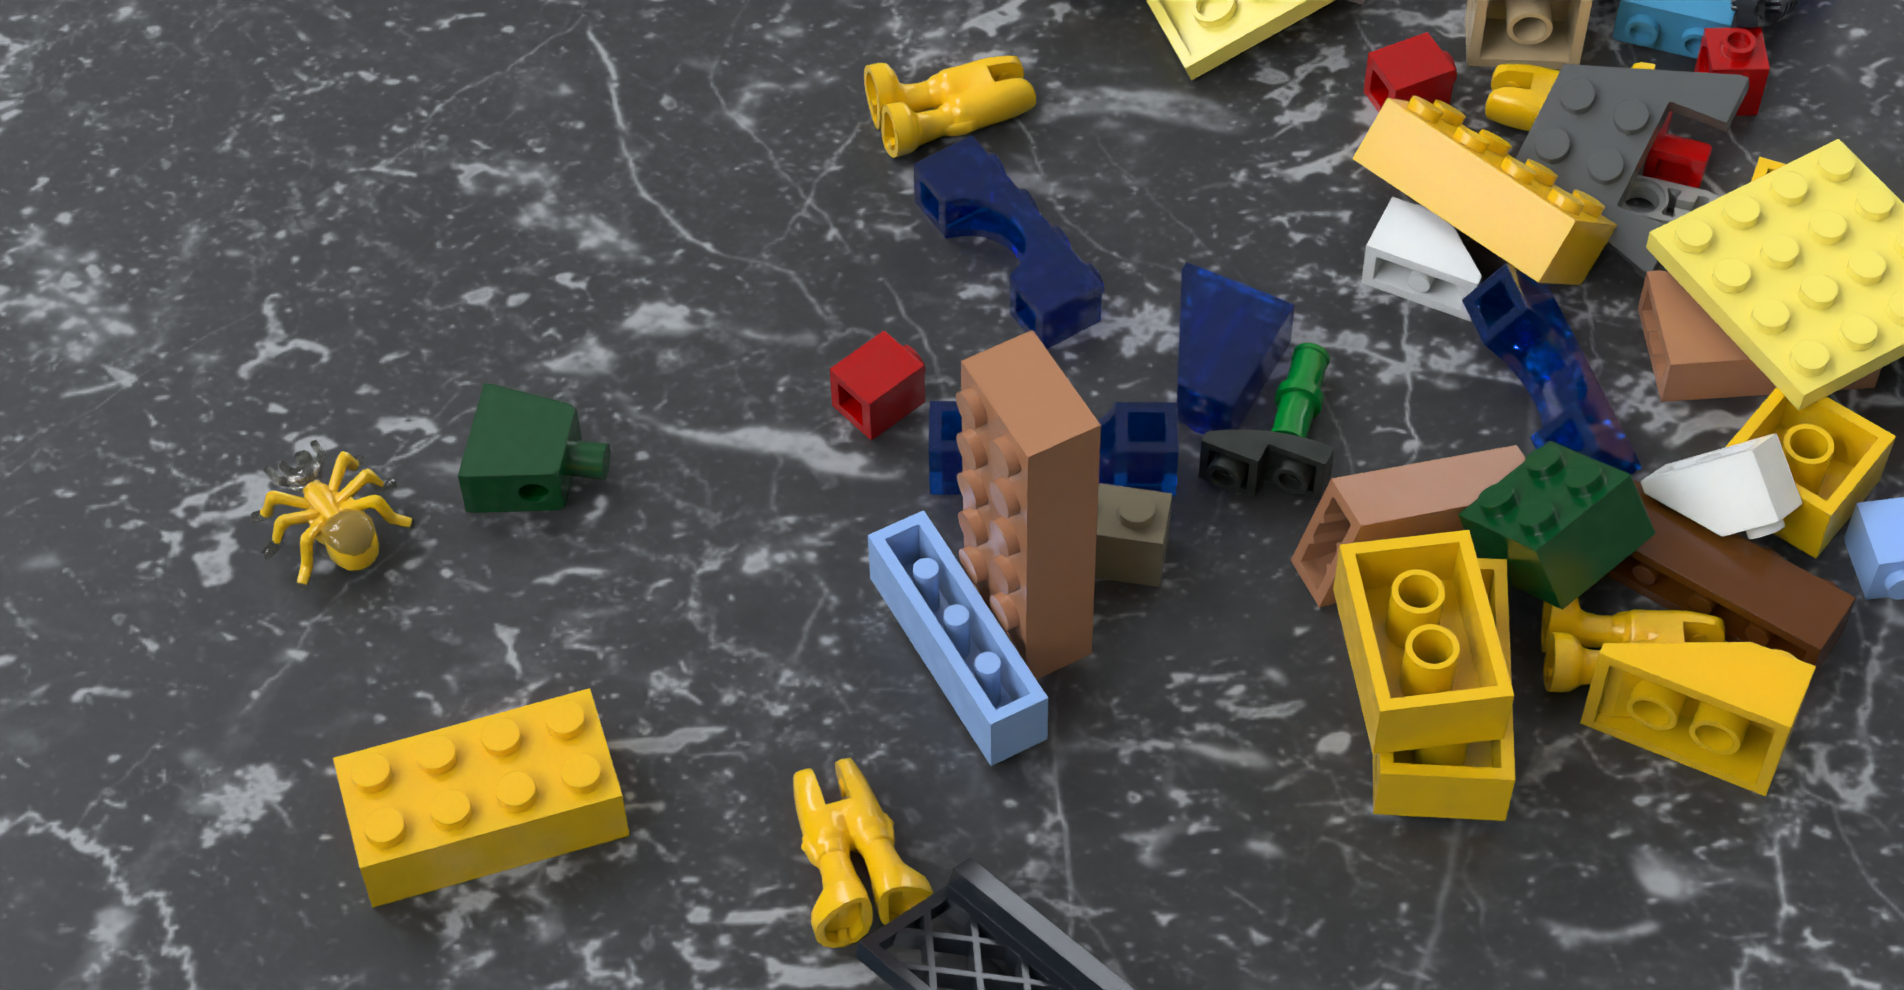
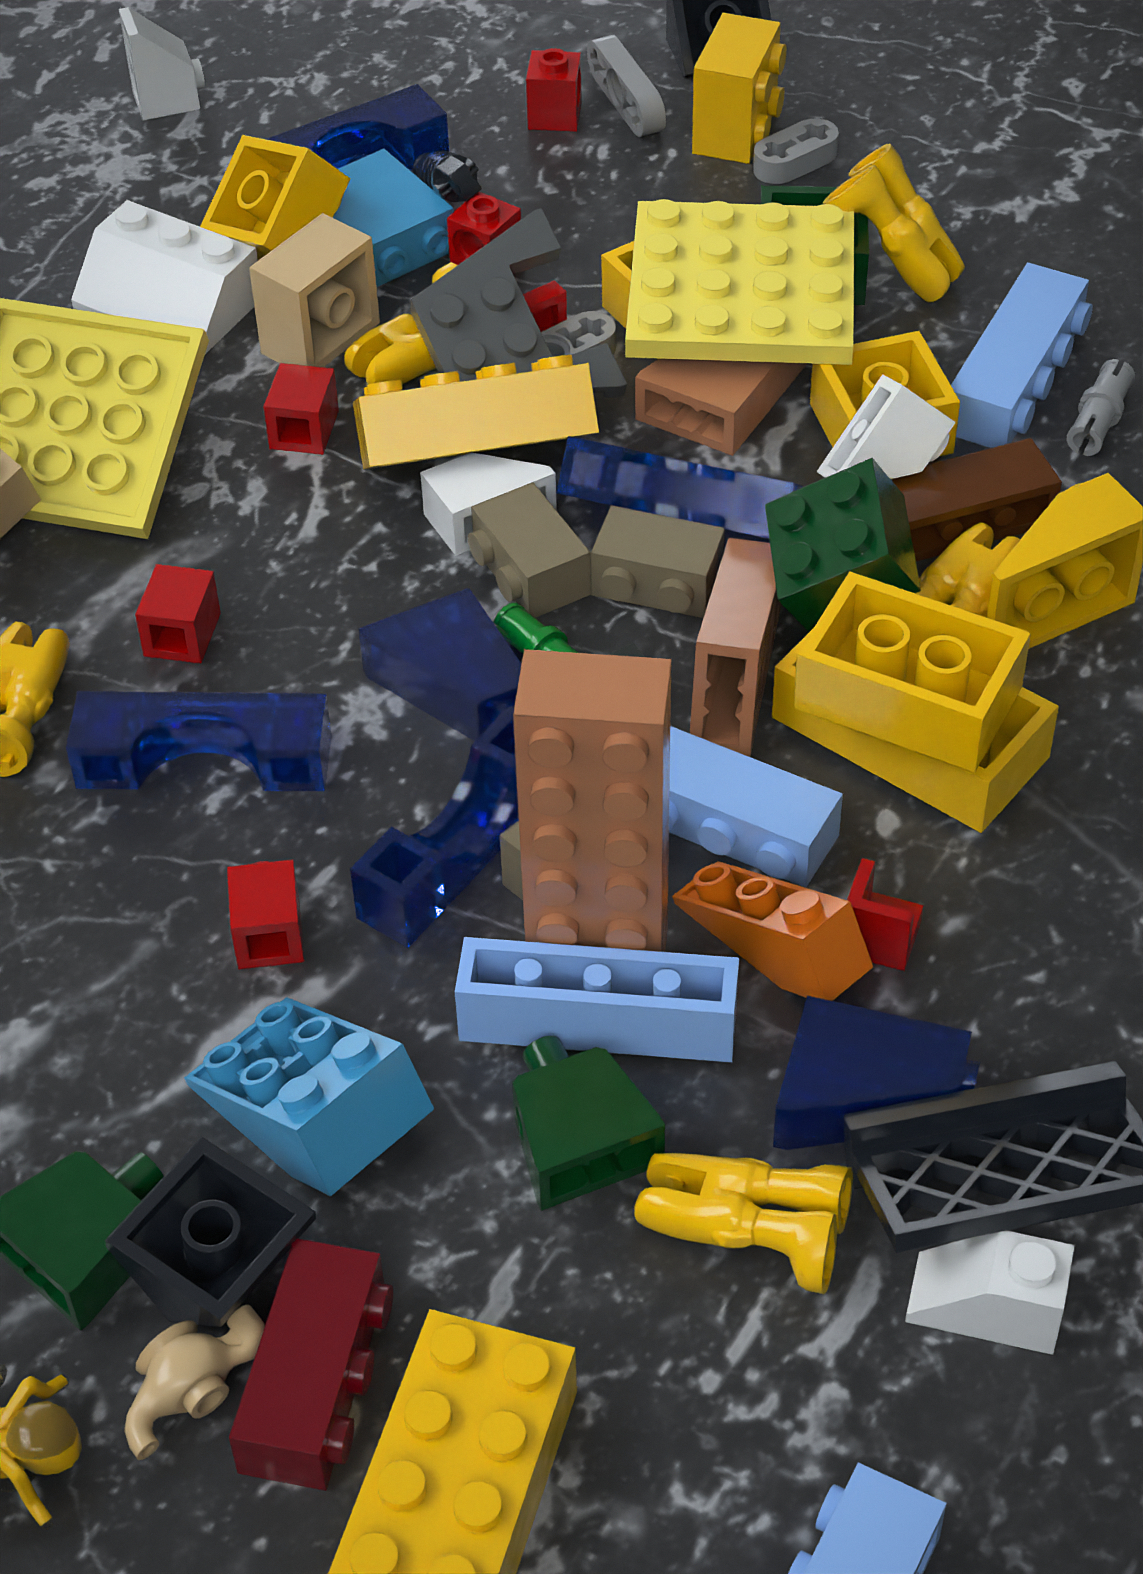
camera: 55 degrees left, 5 degrees down
none -> black slope [105,1136,316,1327]
none -> tan piece [124,1305,265,1460]
none -> red brick [135,564,221,664]
none -> dark azure slope [184,997,434,1196]
none -> dark red brick [229,1238,393,1491]
none -> dark tan brick [468,482,591,618]
none -> dark green torso [512,1036,665,1211]
none -> dark tan brick [591,506,725,618]
none -> light blue brick [669,726,843,888]
none -> orange slope [672,861,873,1005]
none -> clear blue slope [773,996,981,1150]
none -> red panel [847,858,924,971]

